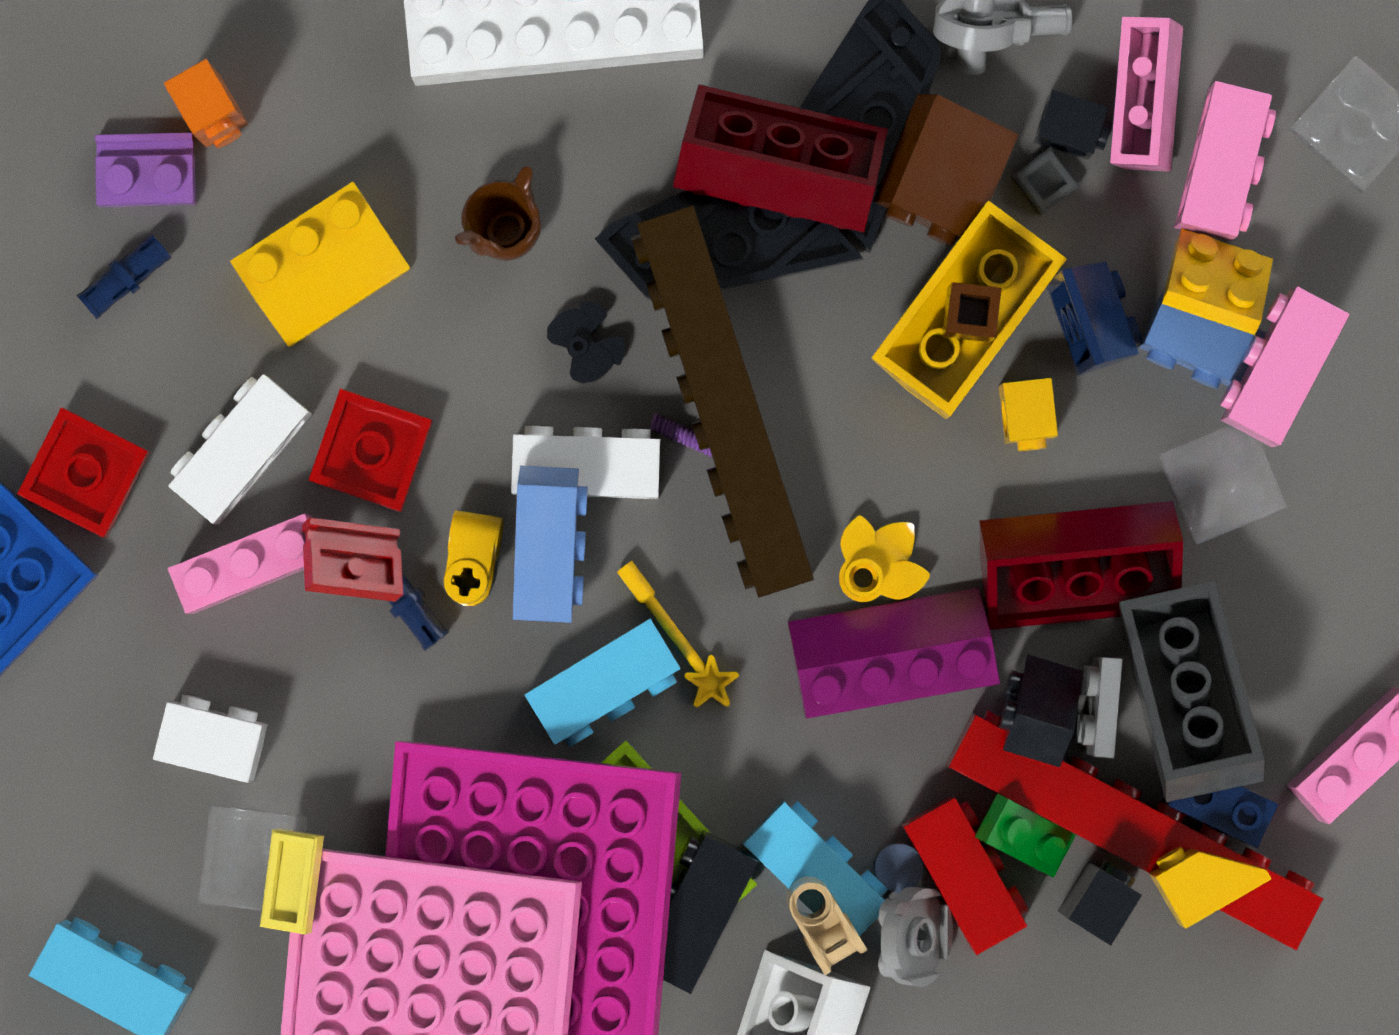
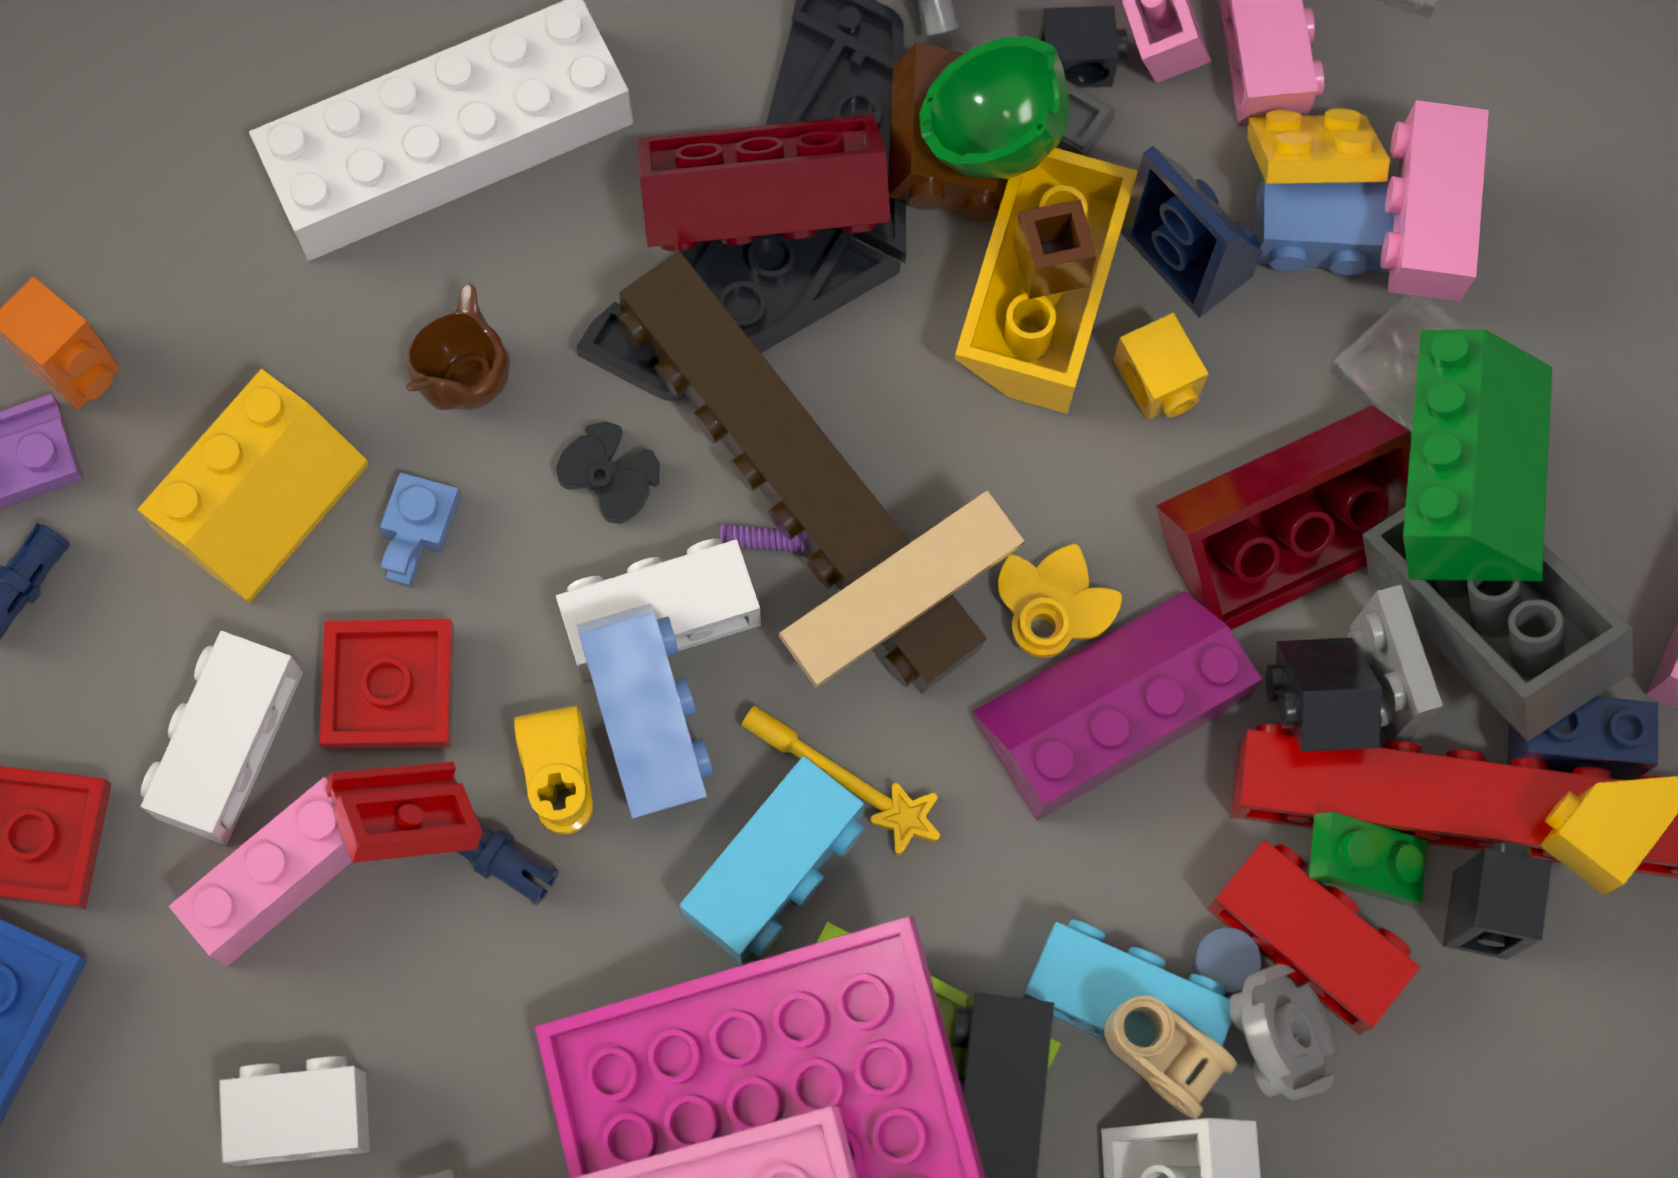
camera: 15 degrees left, 15 degrees down
none -> medium blue plate [379,472,461,587]
none -> tan tile [779,490,1024,688]
none -> green cylinder [919,36,1069,179]
none -> green slope [1403,329,1553,581]

